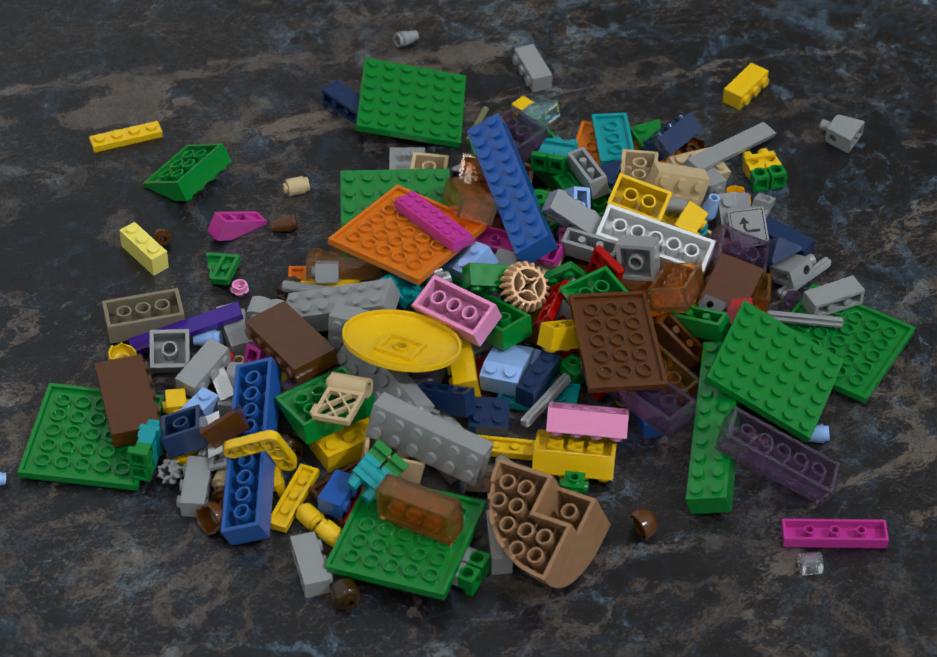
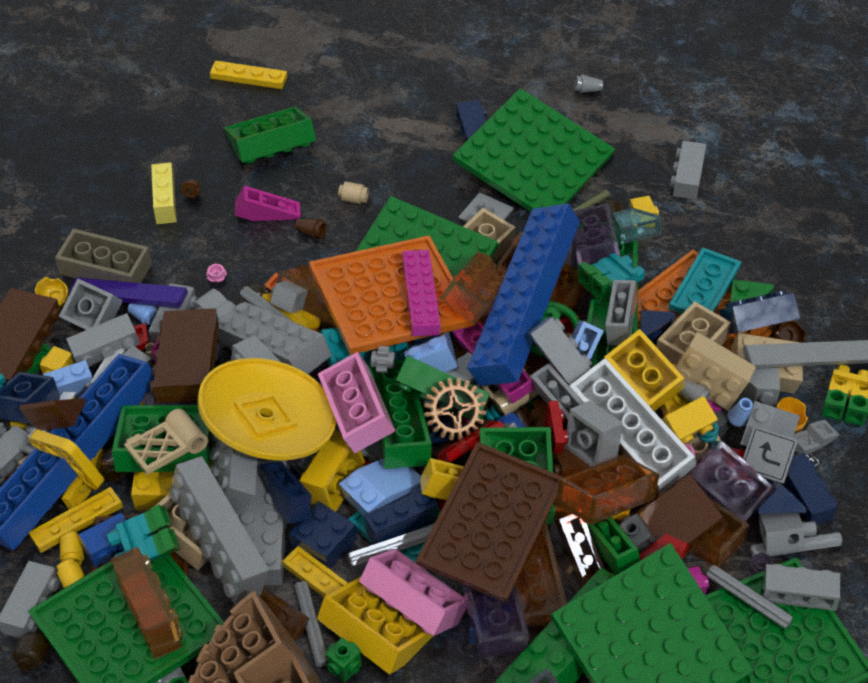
camera: 35 degrees right, 5 degrees up
green wing [206,252,242,285] -> none
green wing [543,261,588,286] -> none

